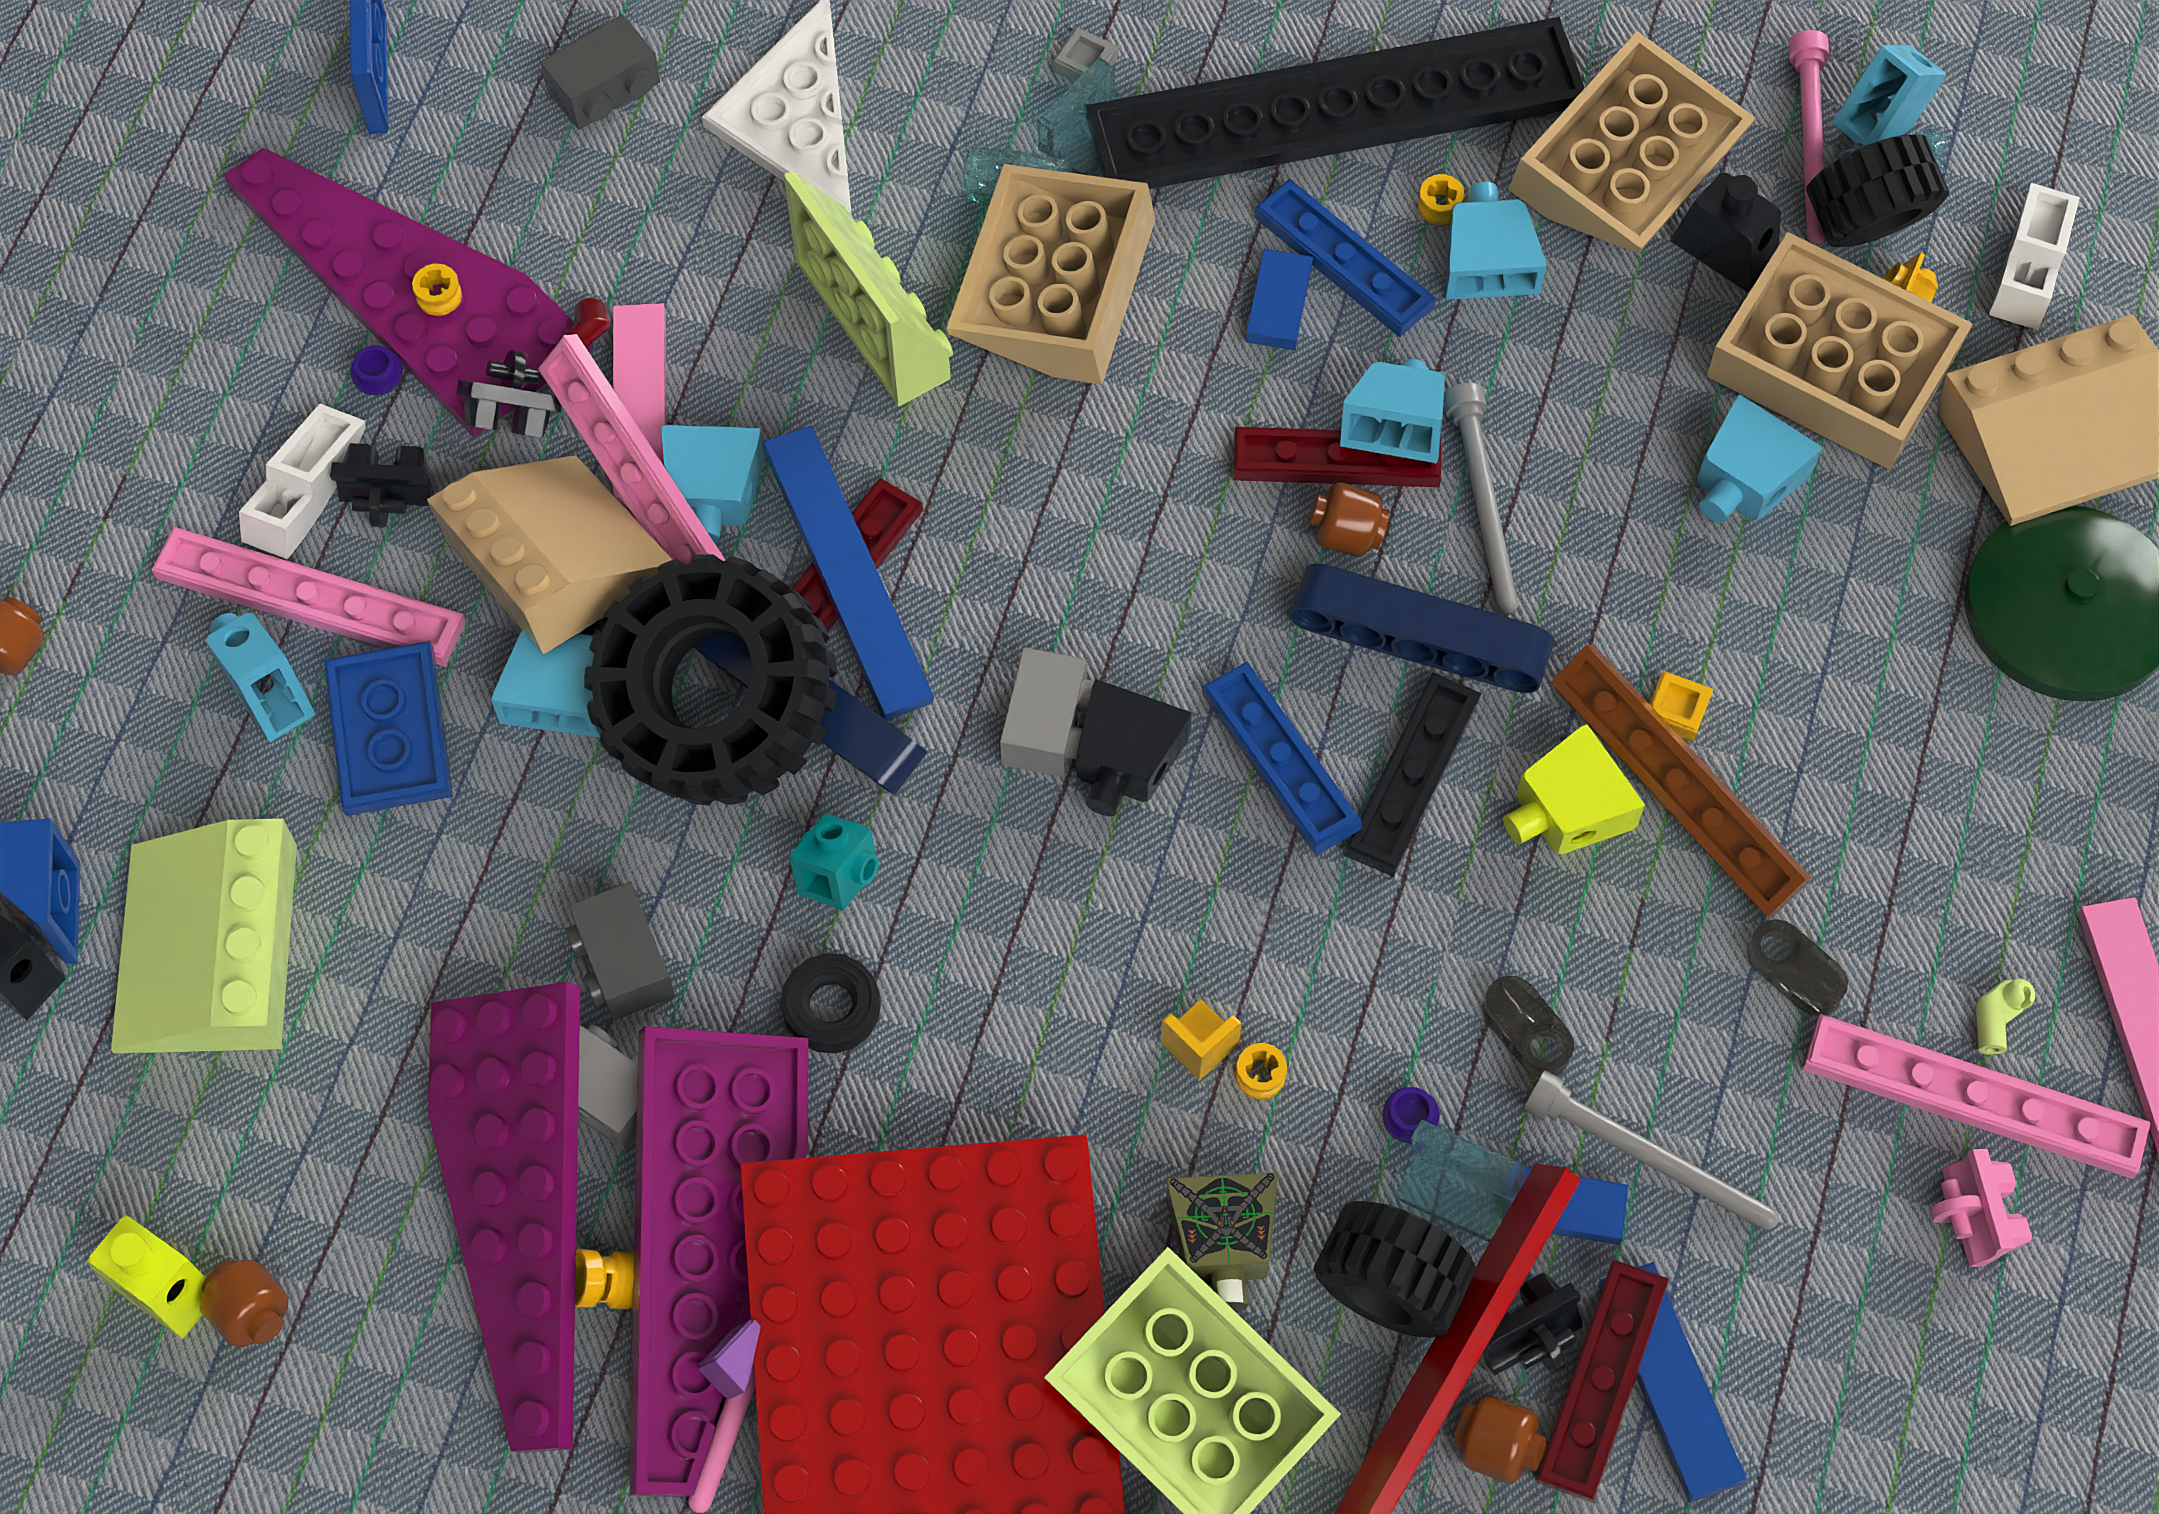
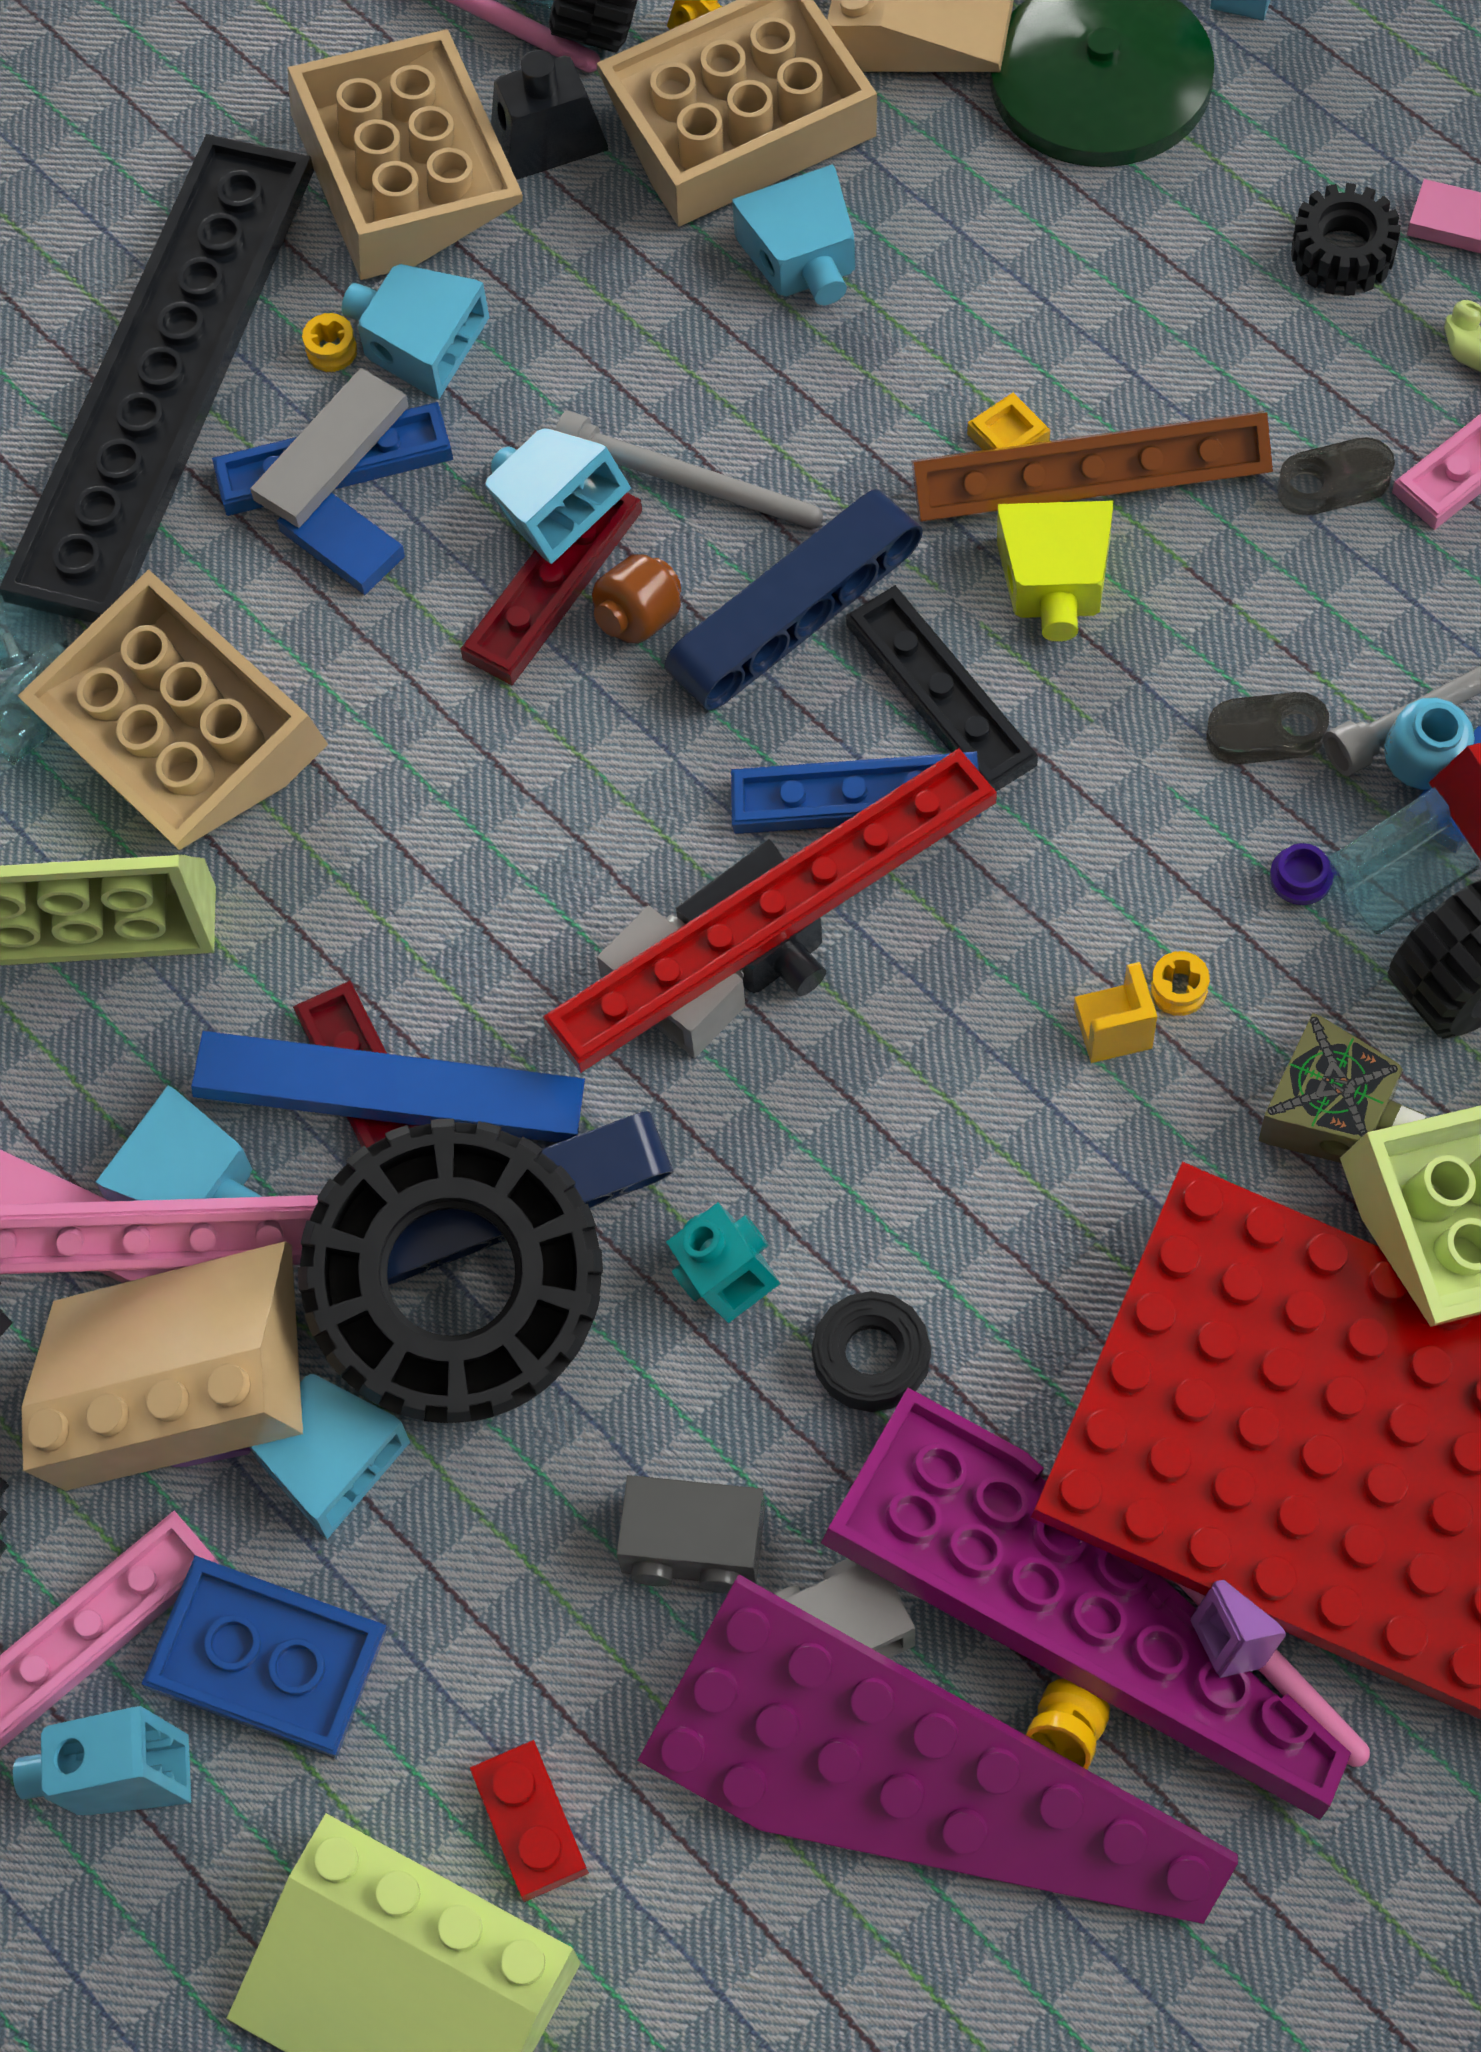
camera: 55 degrees left, 0 degrees up
none -> light grey tile [250,368,409,528]
none -> red plate [470,1740,589,1902]
none -> red tile [543,748,997,1073]
none -> black tyre [1291,183,1401,296]
none -> medium azure head [1384,697,1475,790]

